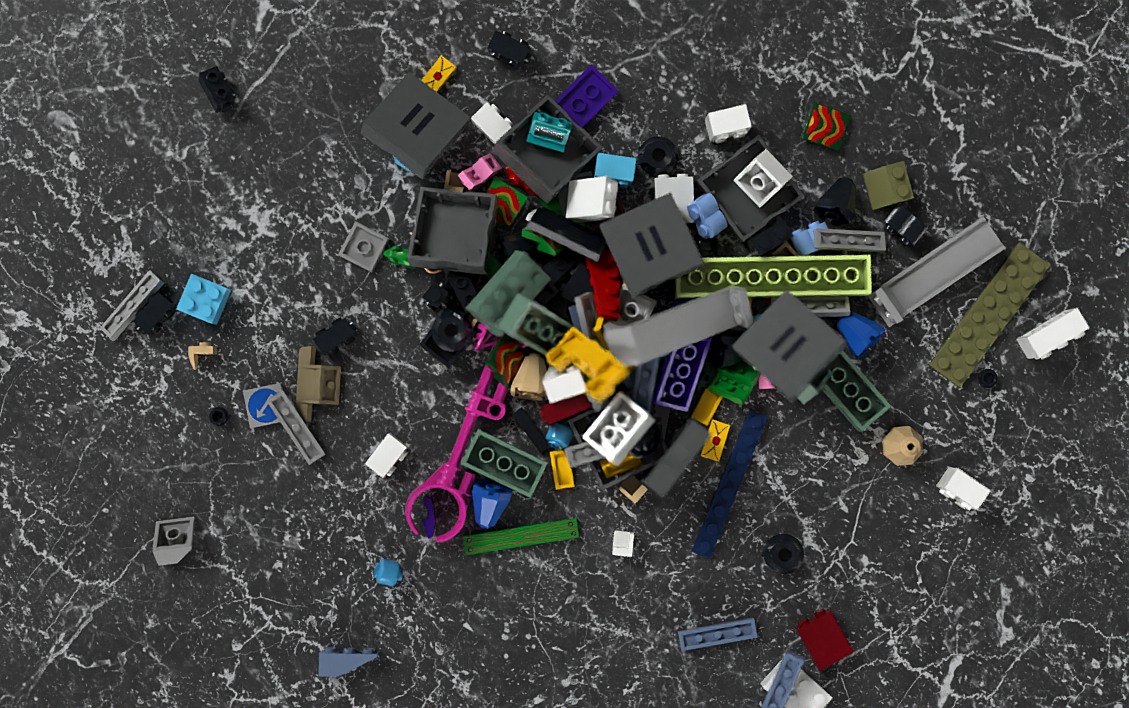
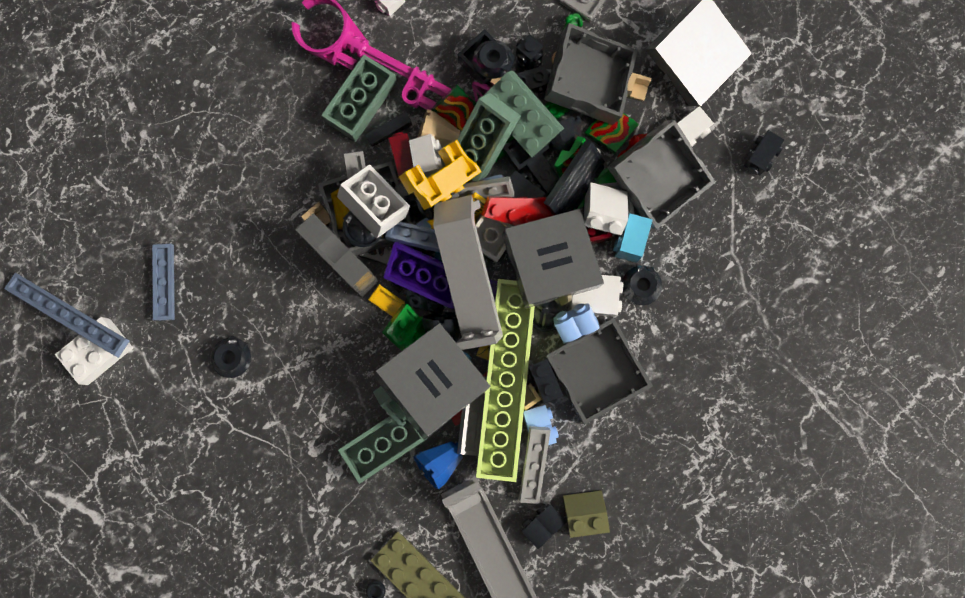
camera: 100 degrees right, 5 degrees down
yellow tile [421,55,457,92] -> none
dark purple slope [422,496,436,539] -> none
bright pink brick [458,153,502,190] -> none
green tile [462,518,579,555] -> none
blue cone [472,480,513,529] -> none
teal window [527,111,571,152] -> none
dark azure head [546,420,574,450] -> none
yellow tile [550,449,575,490] -> none
dark purple plate [555,64,619,128] -> none
white panel [612,531,634,557] -> none
dark blue plate [692,410,768,559] -> none
yellow tile [700,419,730,462] -> none
white brick [705,104,752,144] -> none
white brick [734,149,793,208] -> none
dark red brick [794,608,853,671] -> none
slope [800,102,851,152] -> none
black cone [813,177,856,227] -> none
tan cone [882,426,923,466] -> none
white brick [936,467,990,511] -> none

